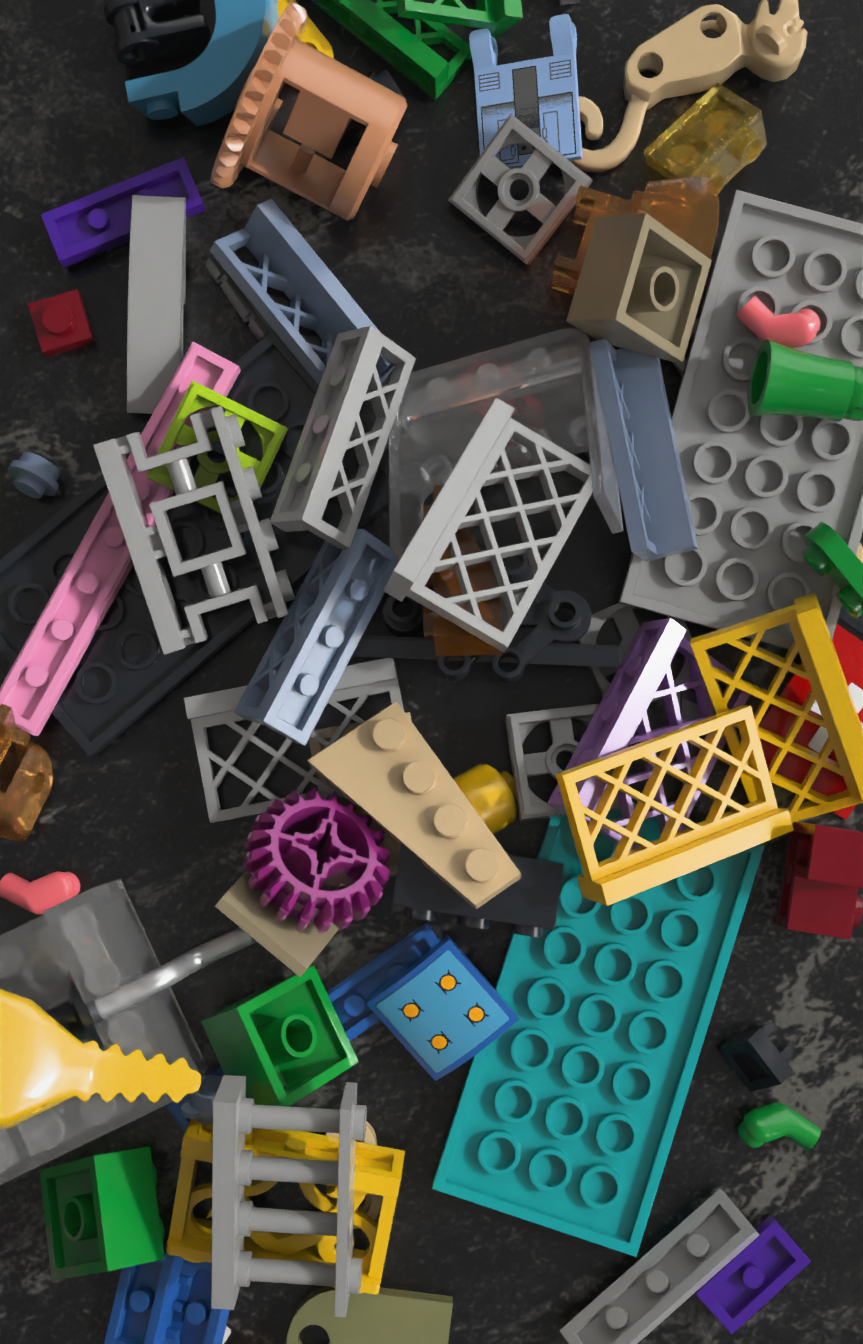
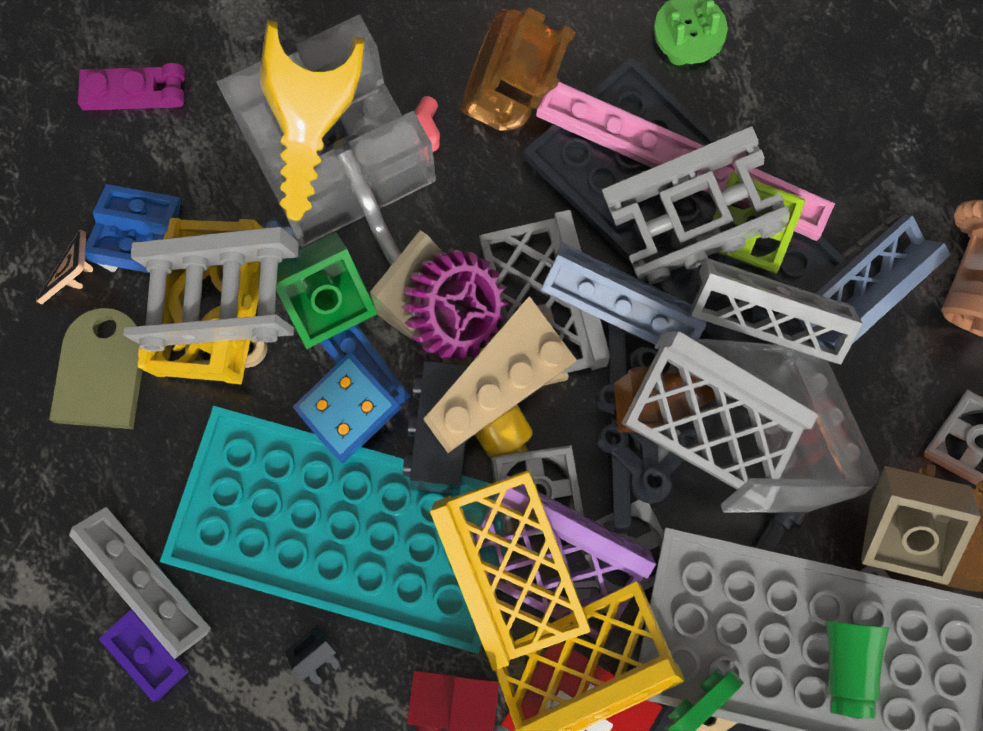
camera: 85 degrees right, 10 degrees down
sand blue plate [8,452,60,499] -> none
dark red plate [28,289,96,358] -> none
green slope [39,1147,165,1281] -> none
dark purple plate [41,157,206,268] -> none
light grey slope [127,195,186,414] -> none
sand blue fence [590,338,698,562] -> none
coral arm [736,296,820,348] -> none
green arm [738,1102,821,1151] -> none

